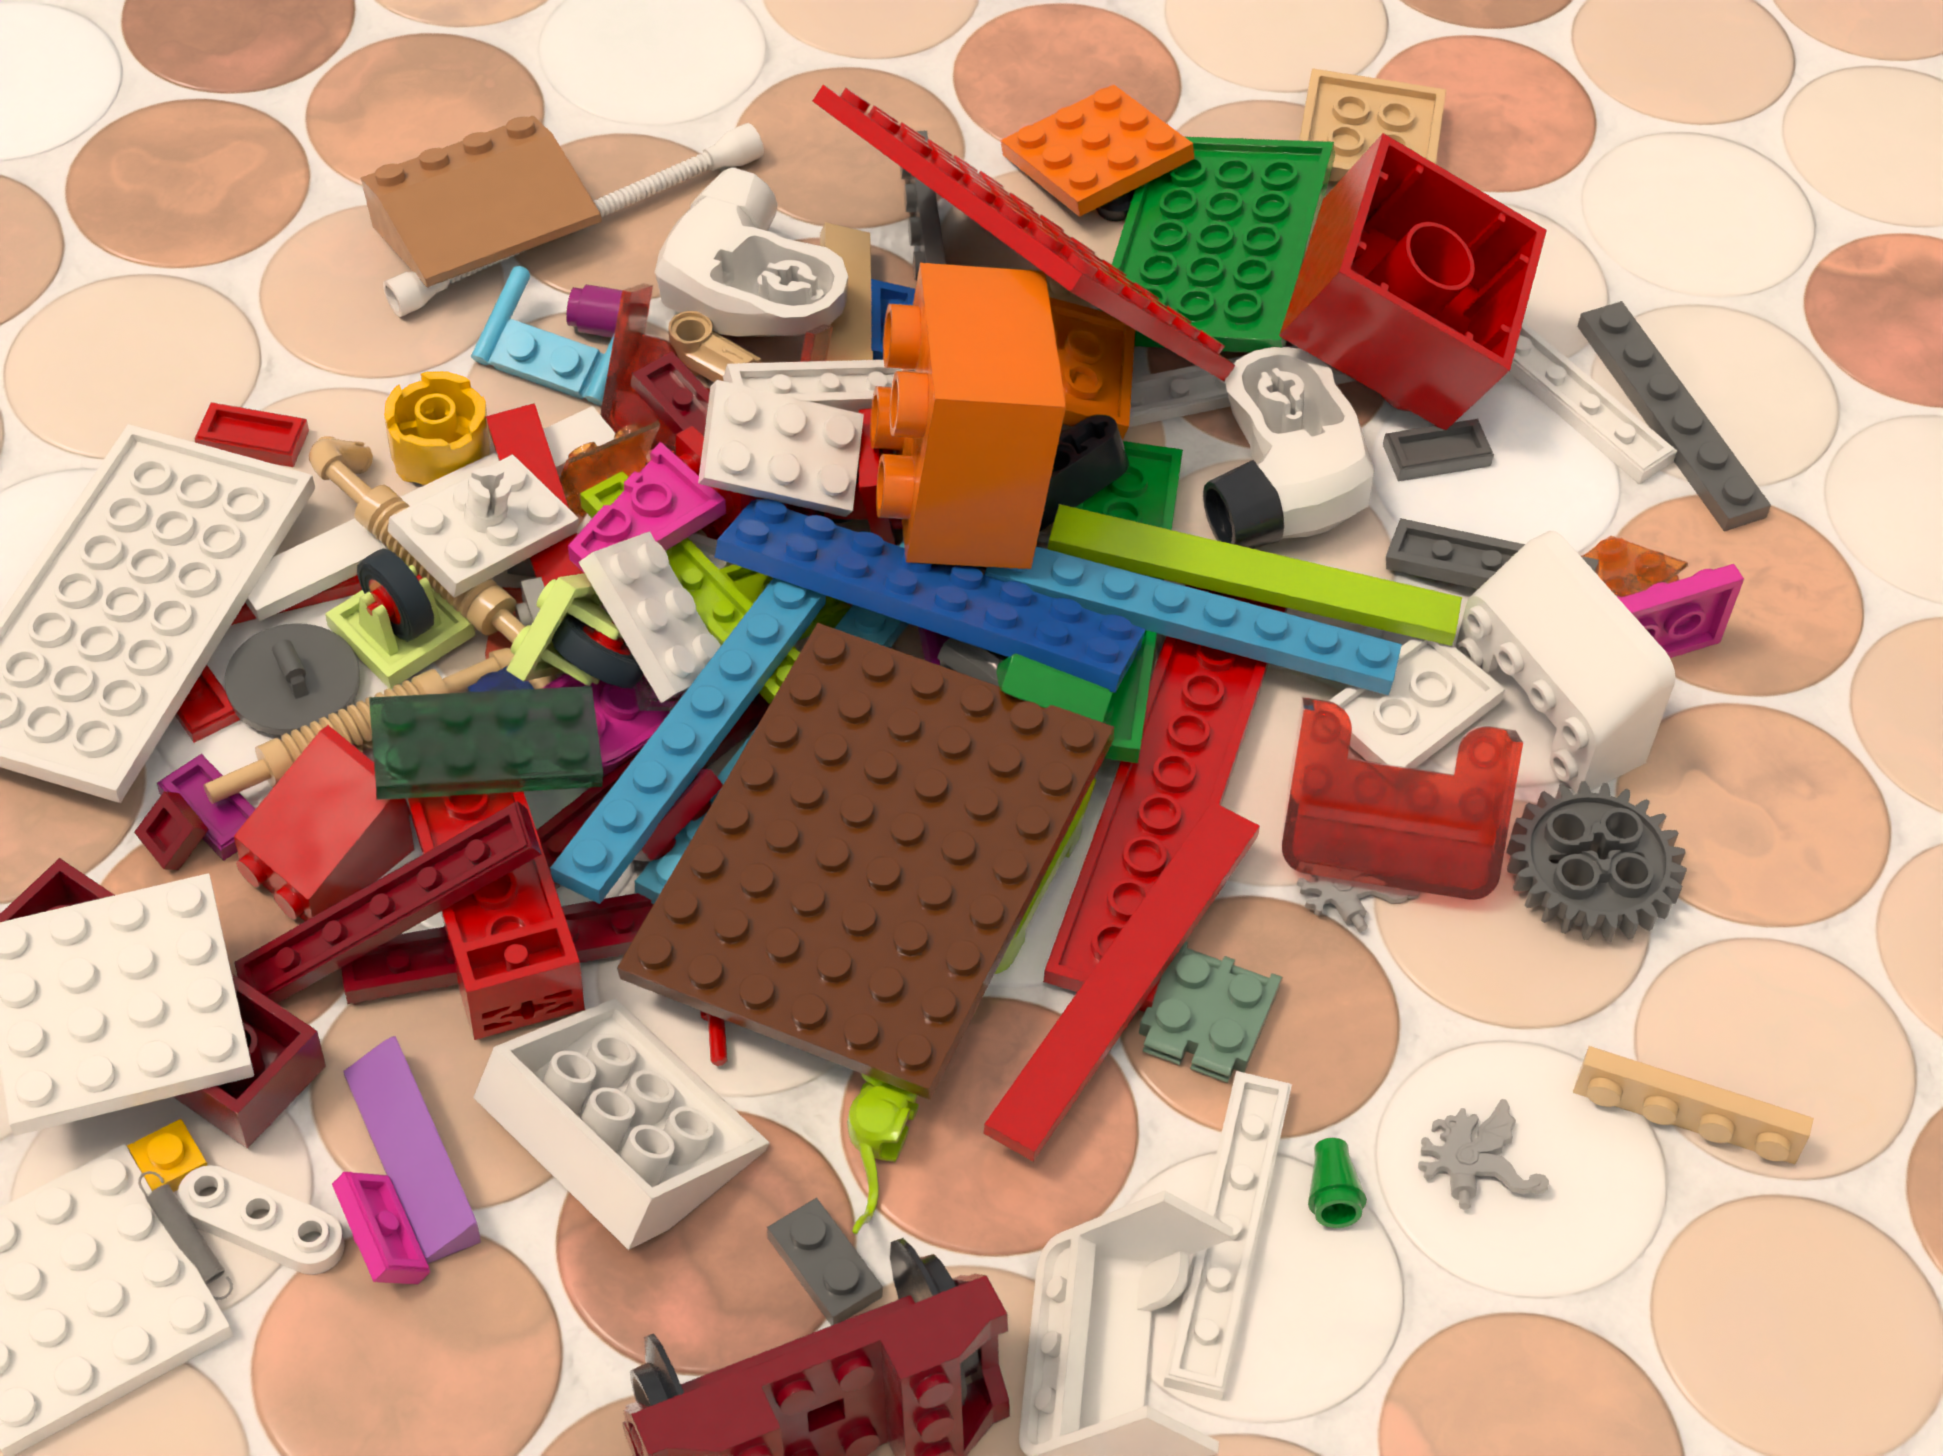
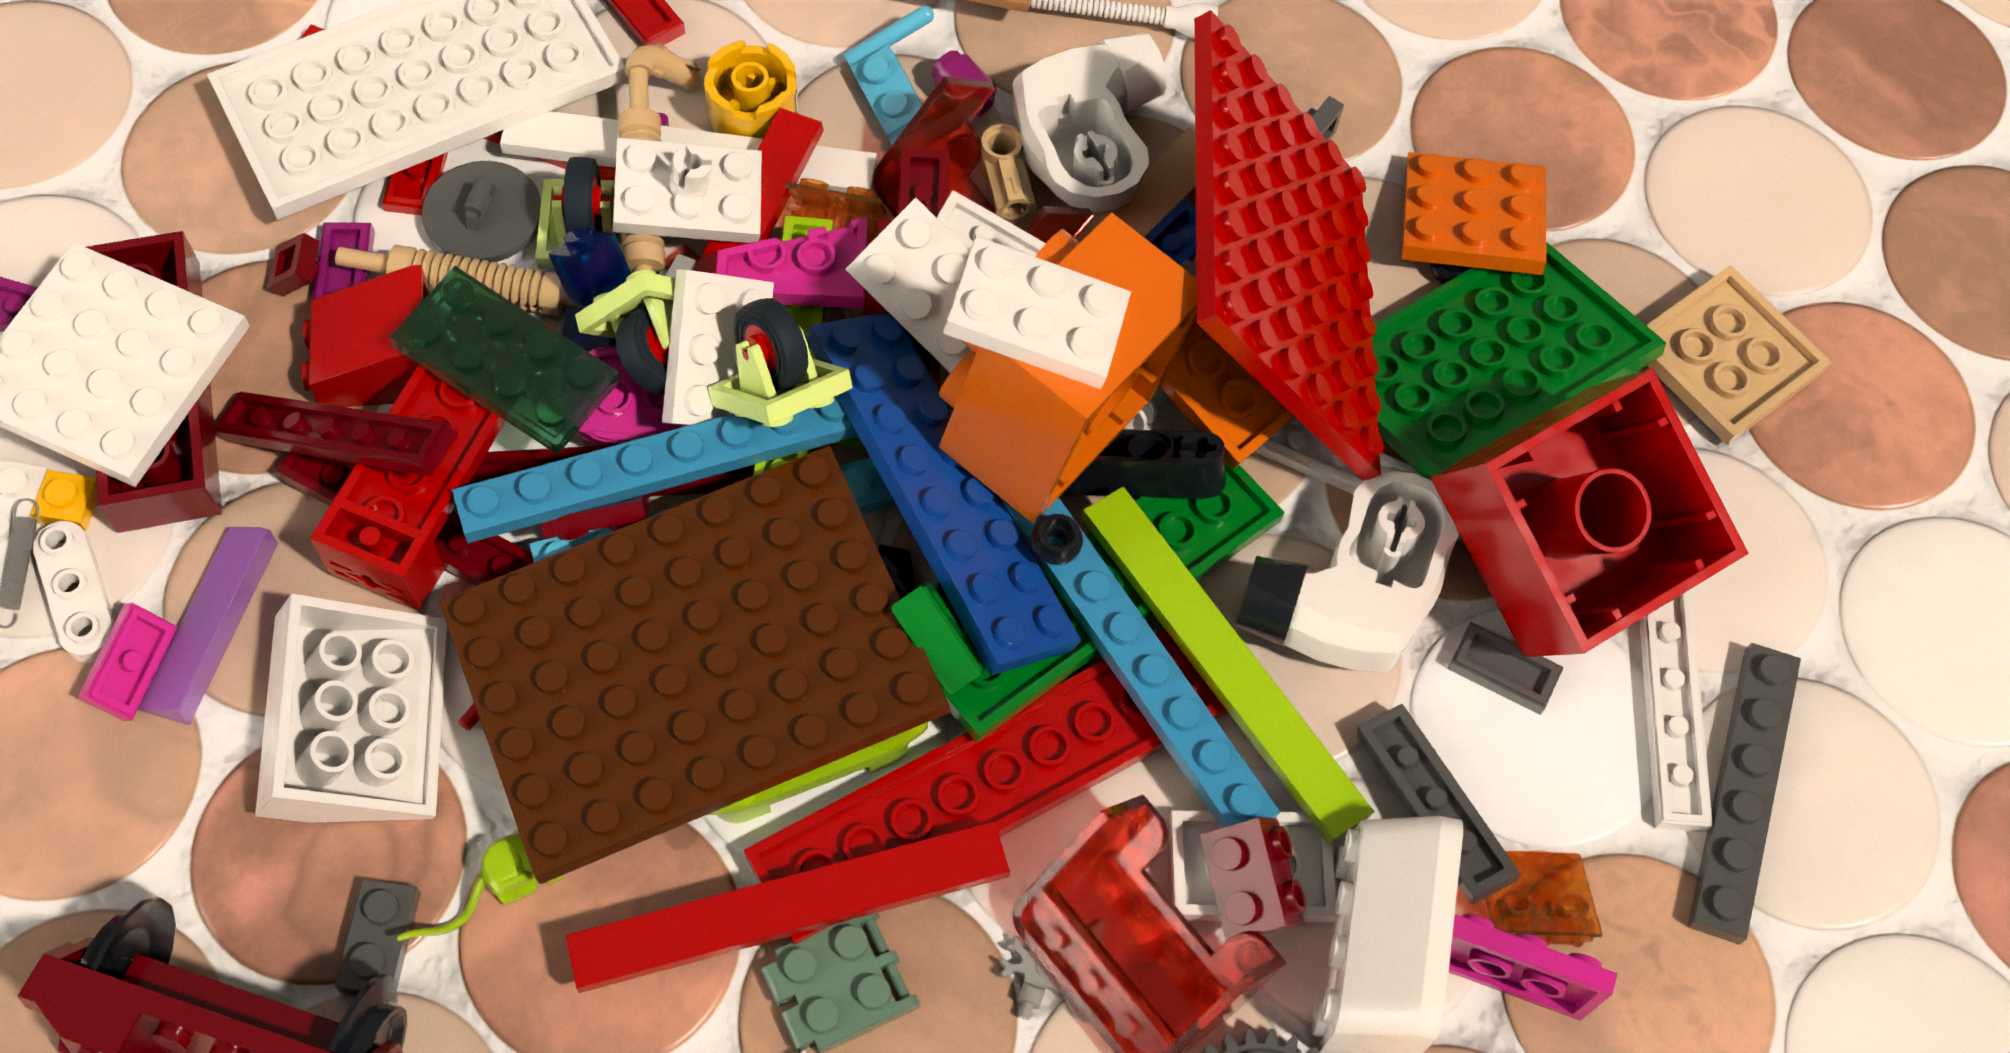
camera: 40 degrees right, 10 degrees up
none -> clear blue brick [548,227,632,306]
none -> plate [708,298,853,427]
none -> white plate [943,236,1131,389]
none -> black plate [1030,514,1083,565]
none -> bracket [1200,817,1306,942]

